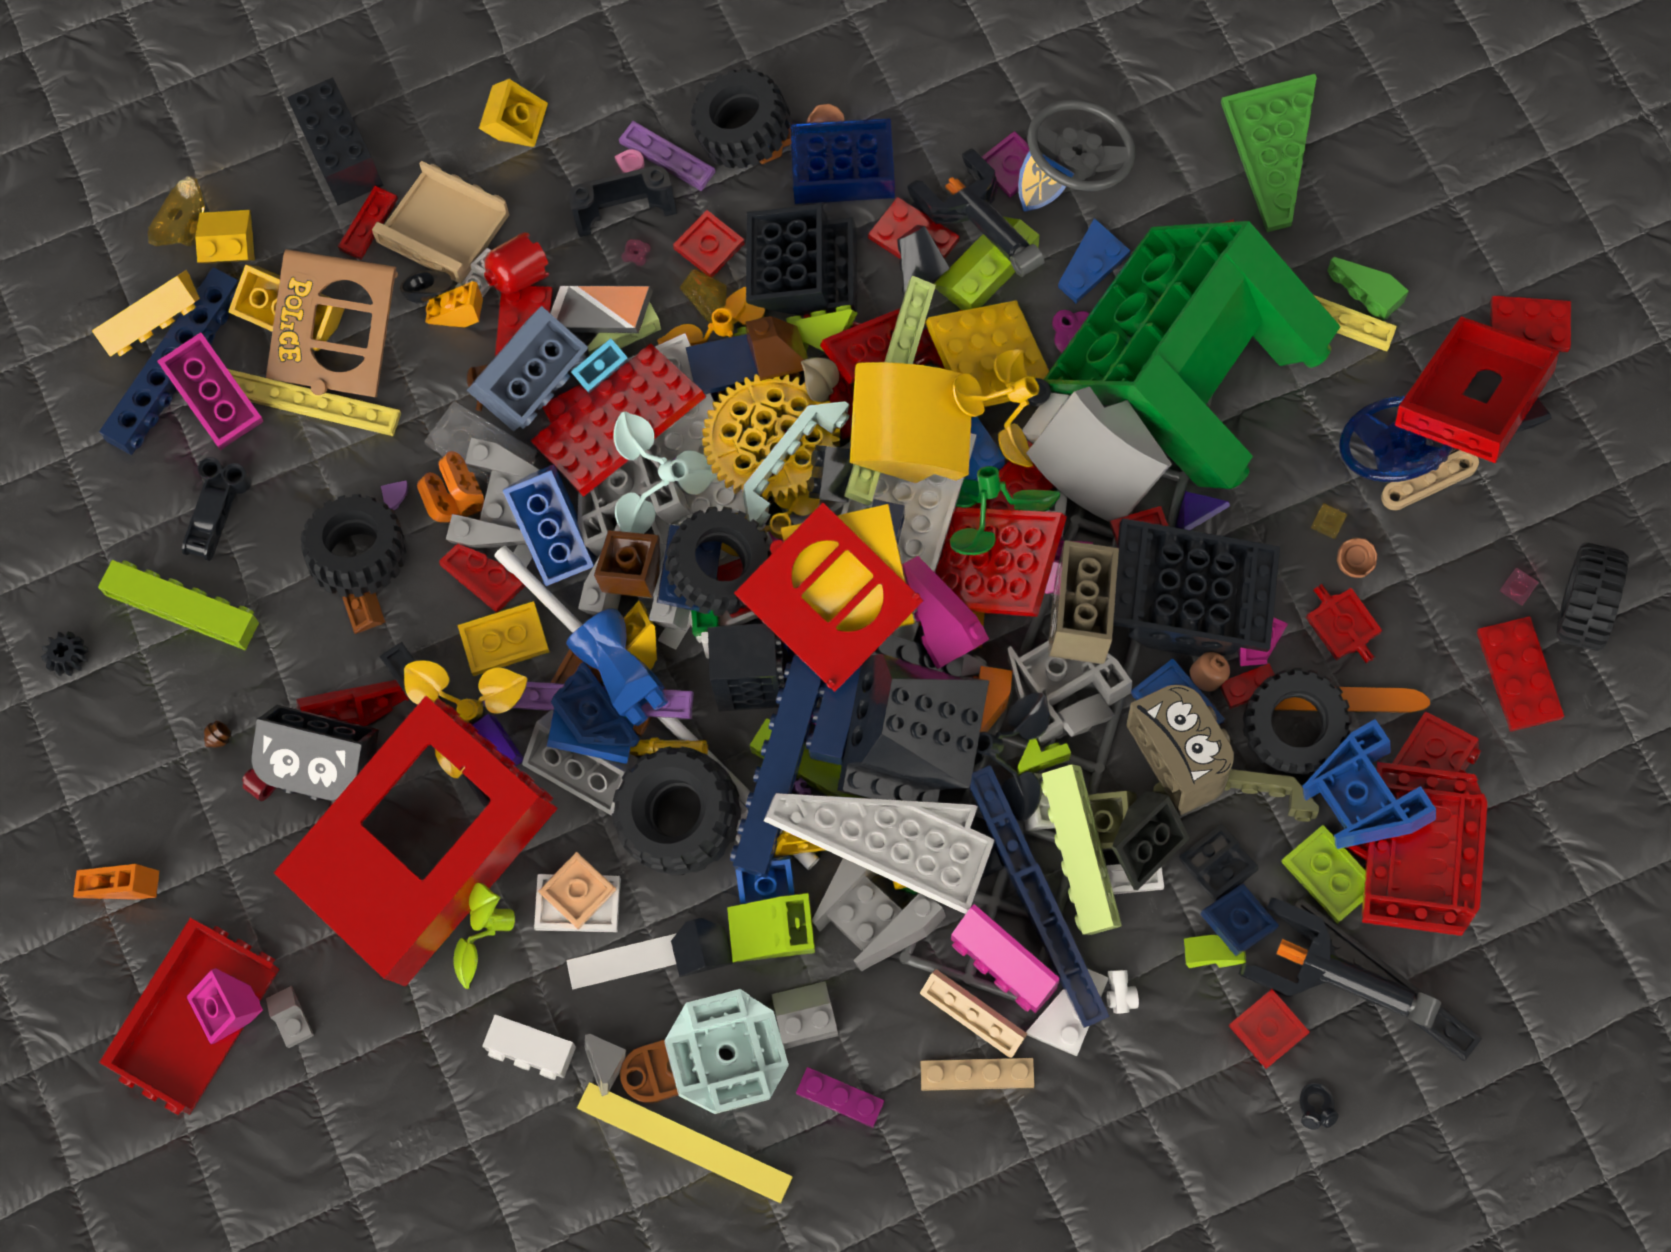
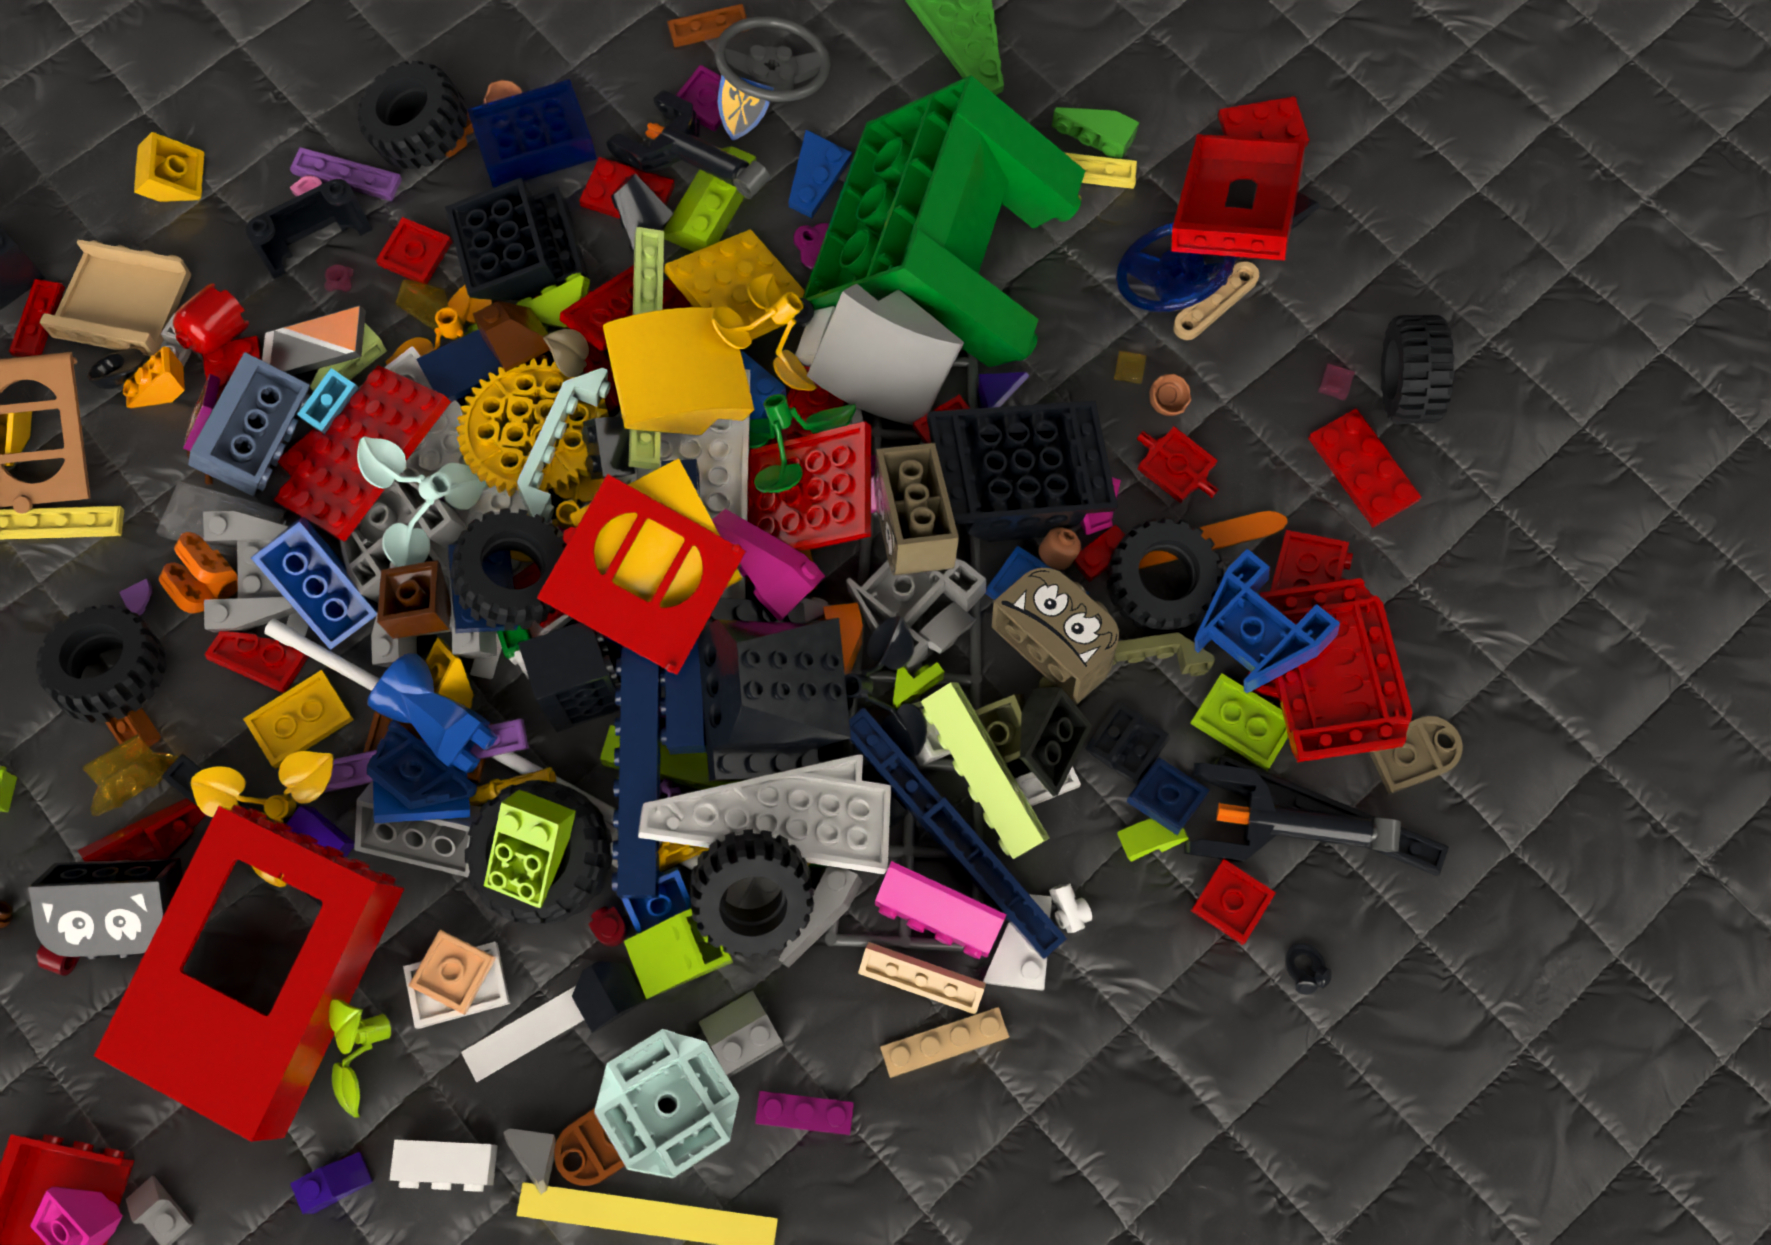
camera: 25 degrees left, 0 degrees up
none -> clear yellow piece [82,734,179,816]
none -> magenta tile [183,374,220,451]
none -> dark purple slope [290,1152,373,1214]
none -> lime slope [484,789,576,908]
none -> dark red plate [588,906,628,947]
none -> dark orange tile [667,4,750,48]
none -> black tyre [690,829,814,957]
none -> dark tan tile [1369,716,1463,794]

